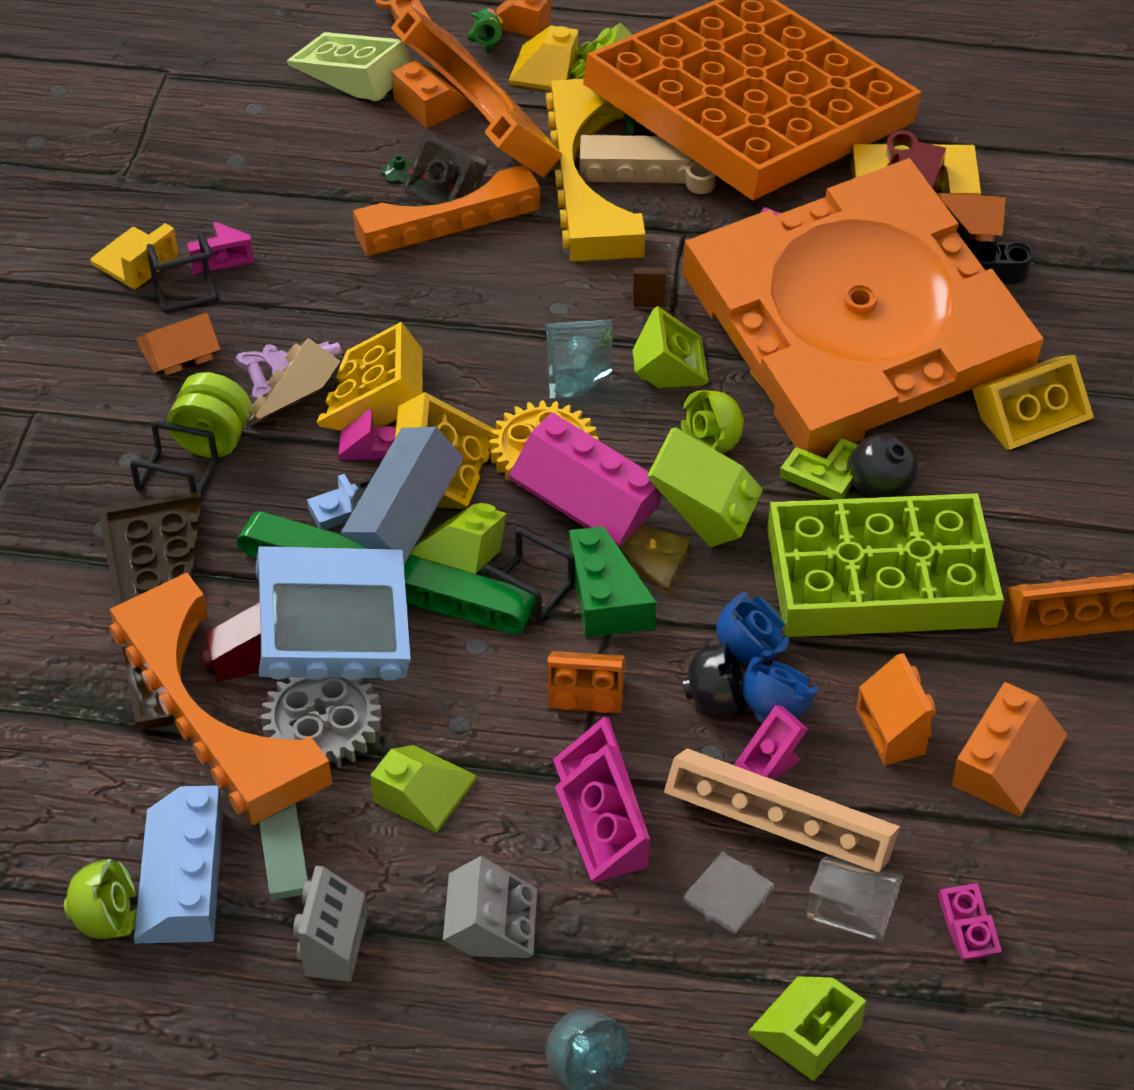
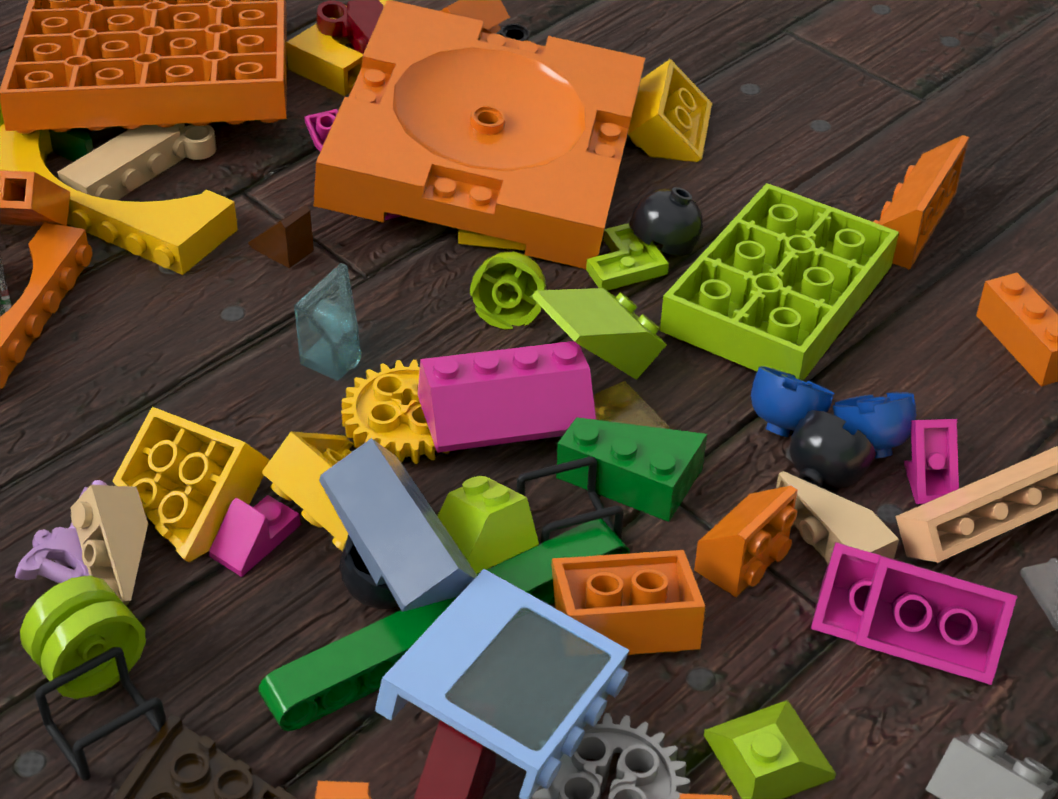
camera: 55 degrees left, 5 degrees down
light blue bracket [307,474,358,530] -> none
lime slope [633,306,709,388] -> none
orange slope [856,653,936,766] -> none
none -> orange slope [552,550,706,659]
none -> tan slope [776,471,899,564]

